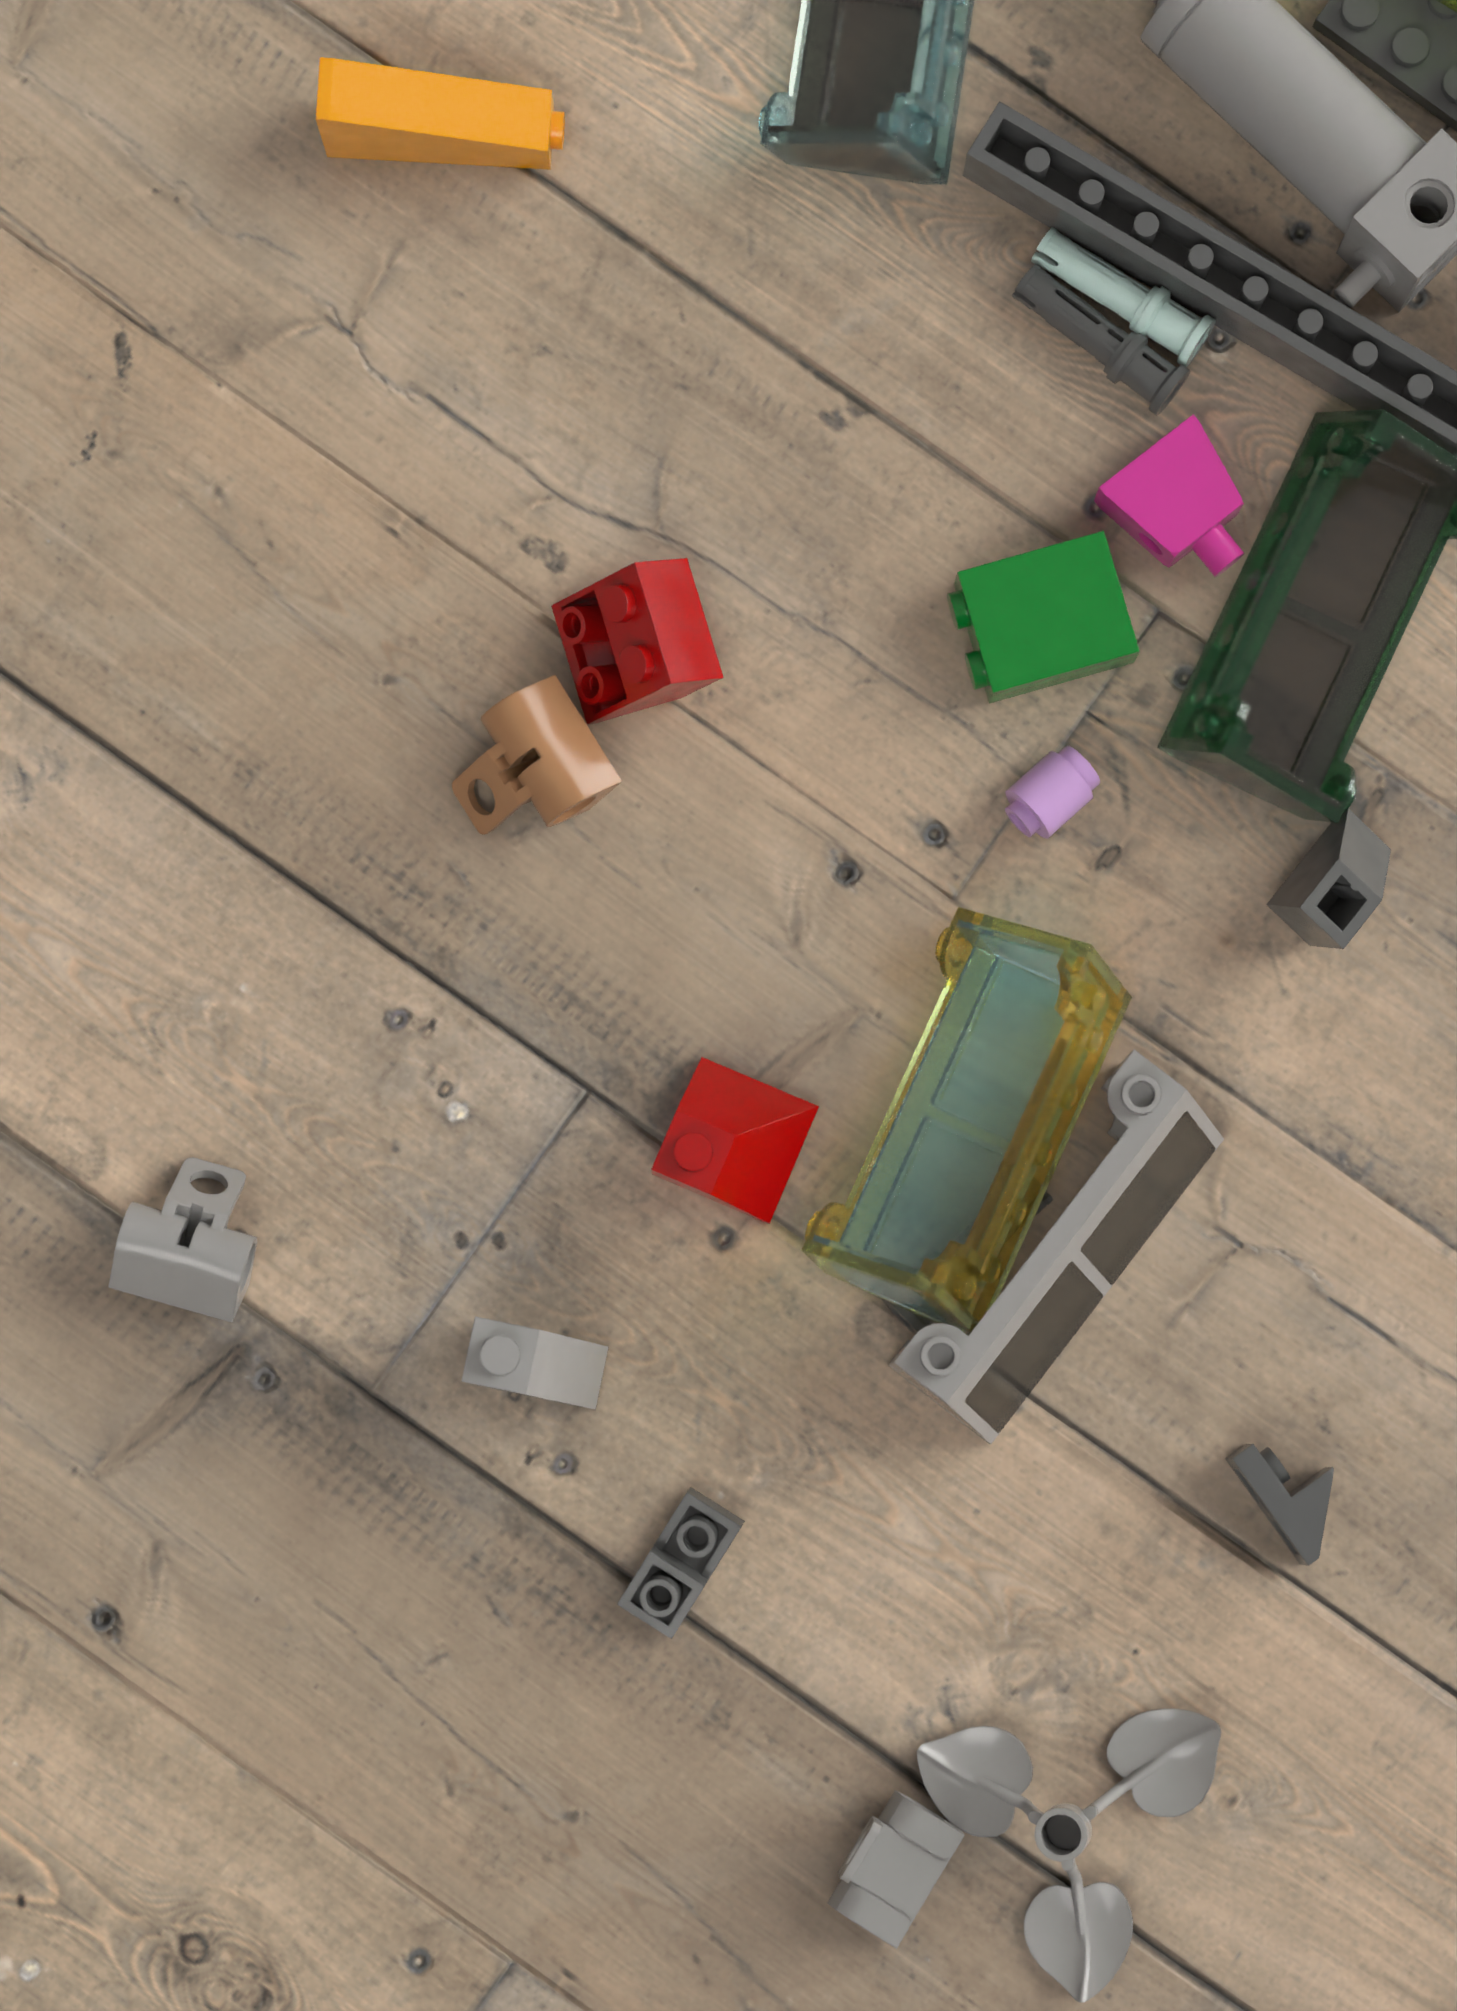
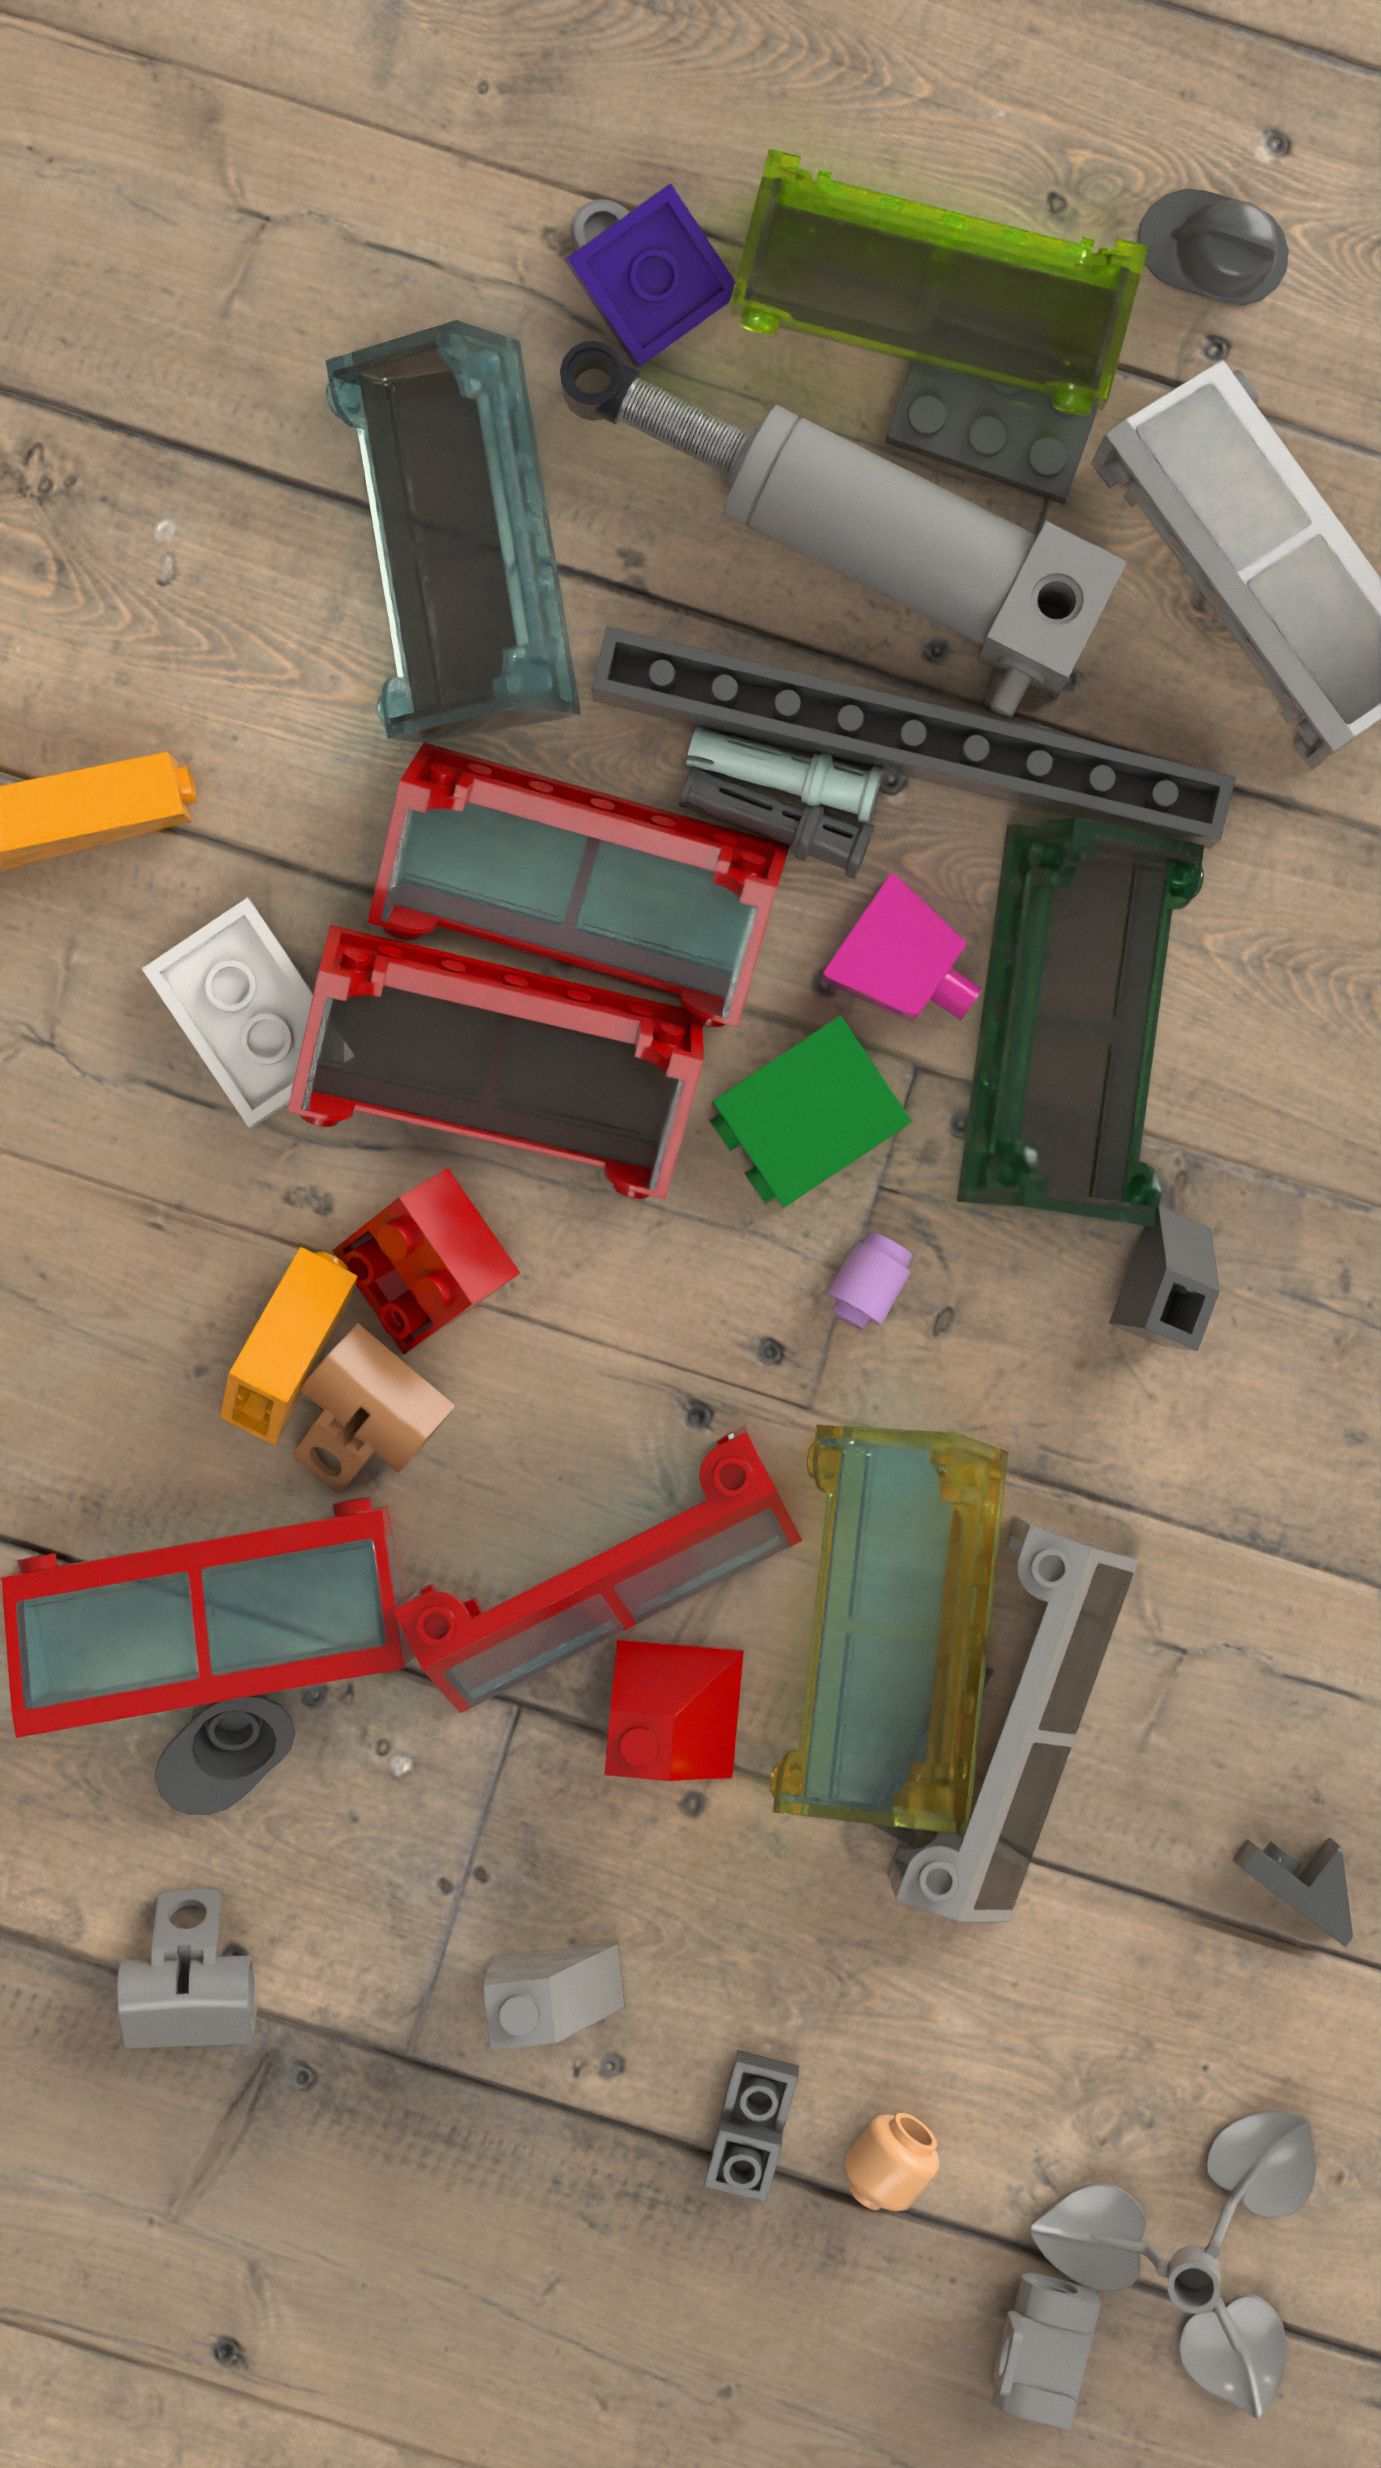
camera: 20 degrees left, 5 degrees up
none -> windscreen [1,1497,414,1738]
none -> white plate [142,897,357,1129]
none -> dark grey piece [155,1694,295,1815]
none -> light orange slope [219,1247,358,1446]
none -> windscreen [287,925,704,1199]
none -> windscreen [367,742,790,1027]
none -> windscreen [393,1426,802,1713]
none -> light nougat head [844,2113,939,2212]

